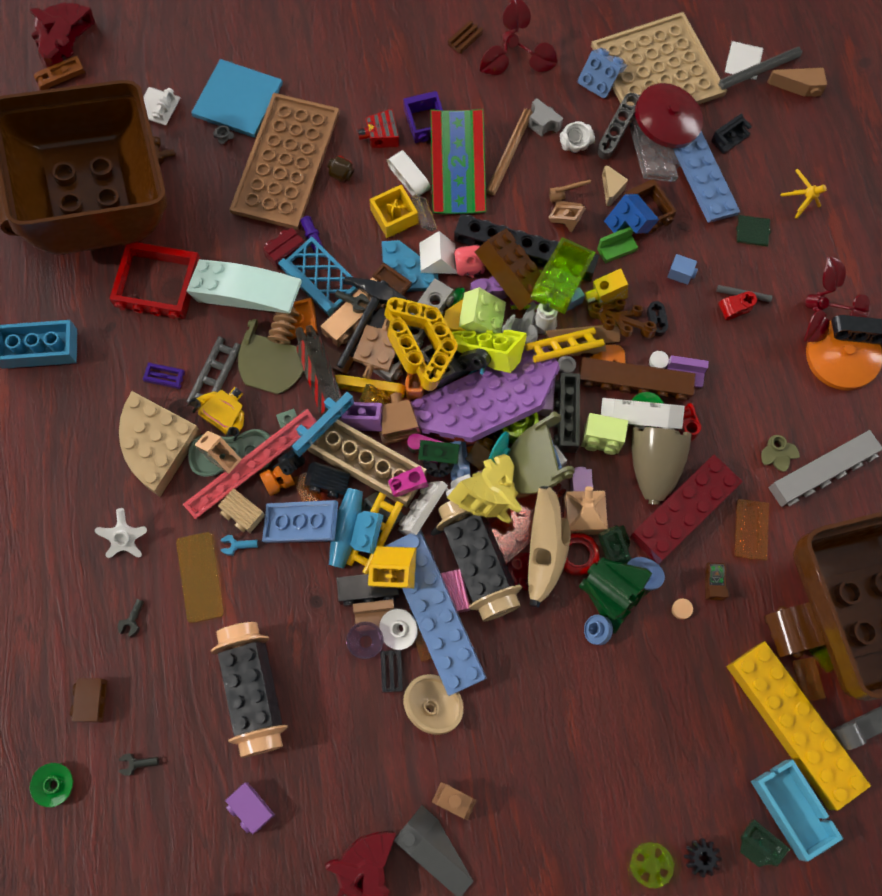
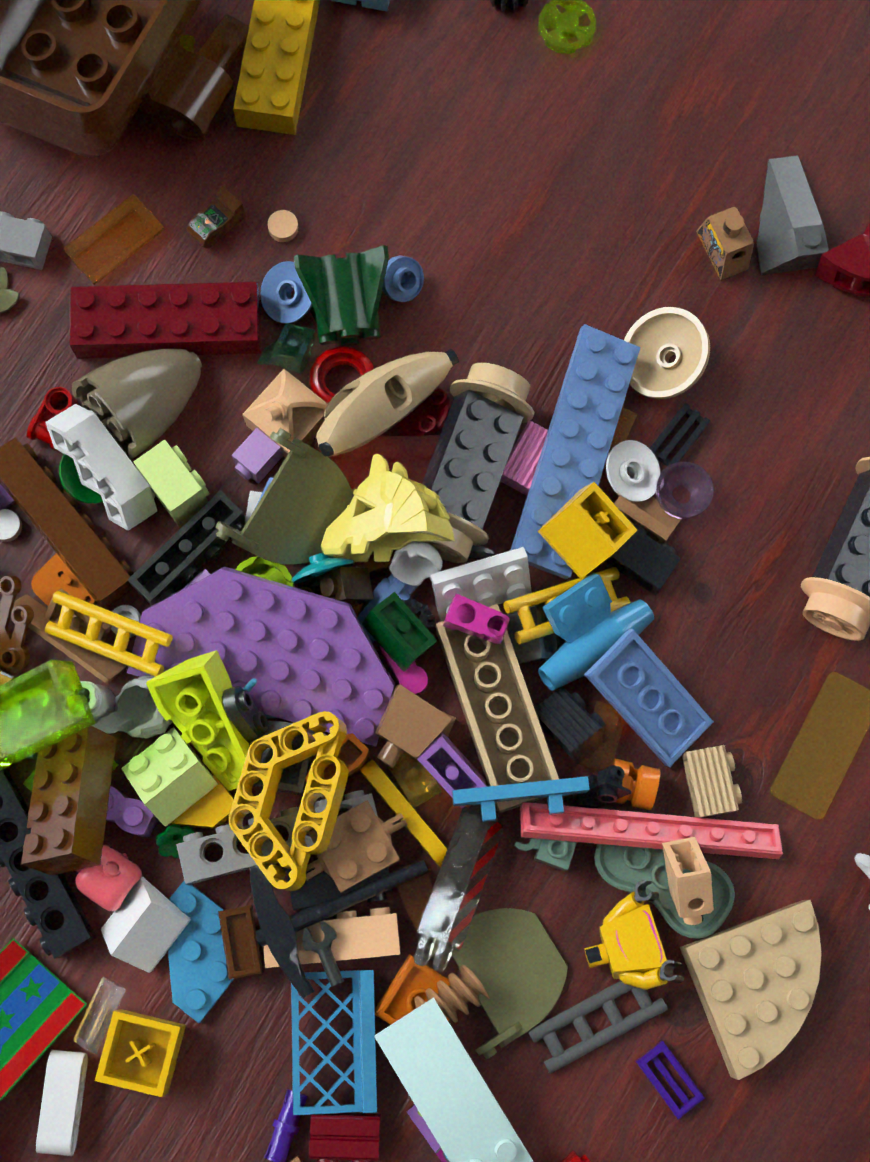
camera: 140 degrees left, 5 degrees up
dark azure bar [221,535,258,556] -> none

